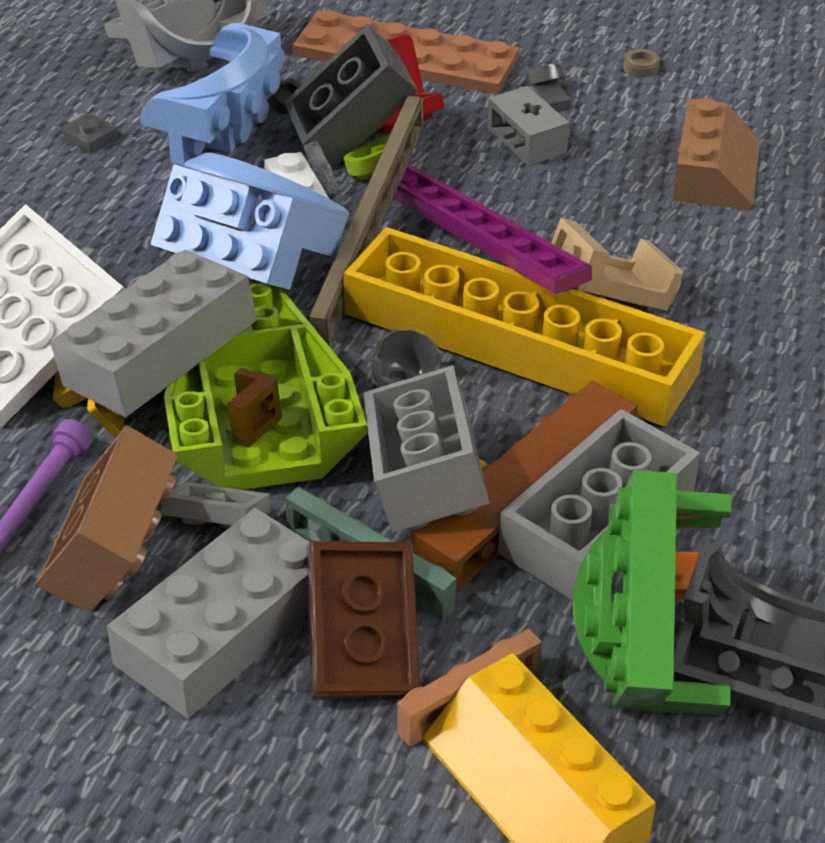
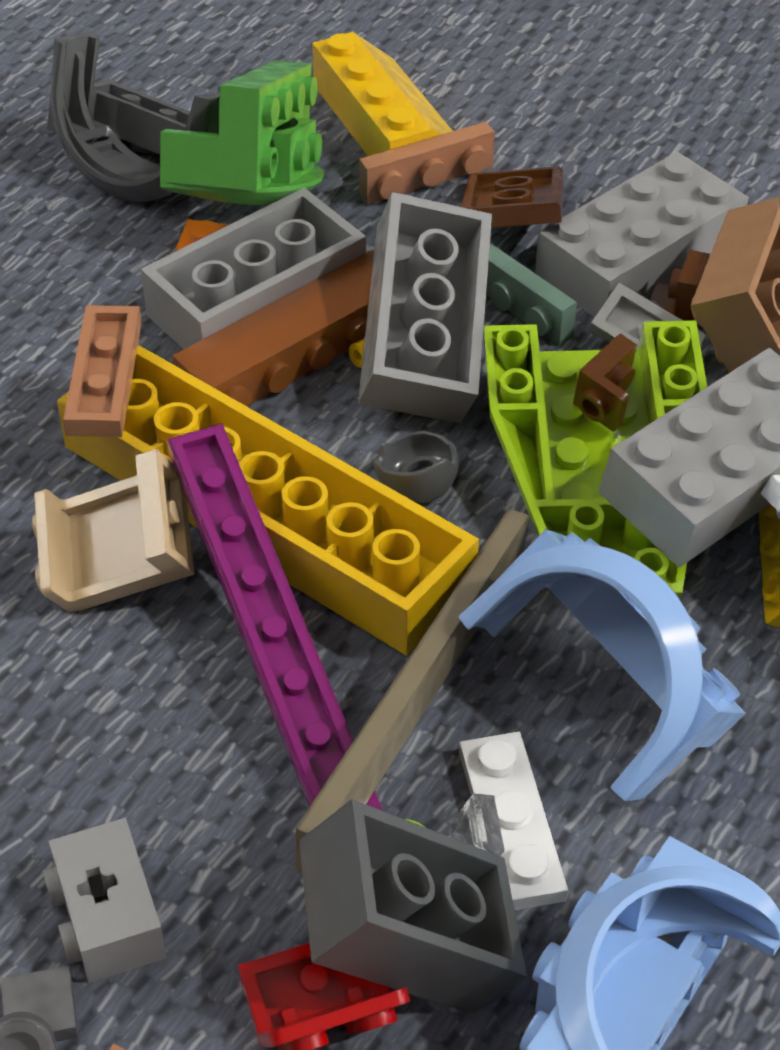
camera: 170 degrees left, 5 degrees up
none -> nougat plate [63,305,142,437]
none -> reddish brown bracket [650,250,710,321]

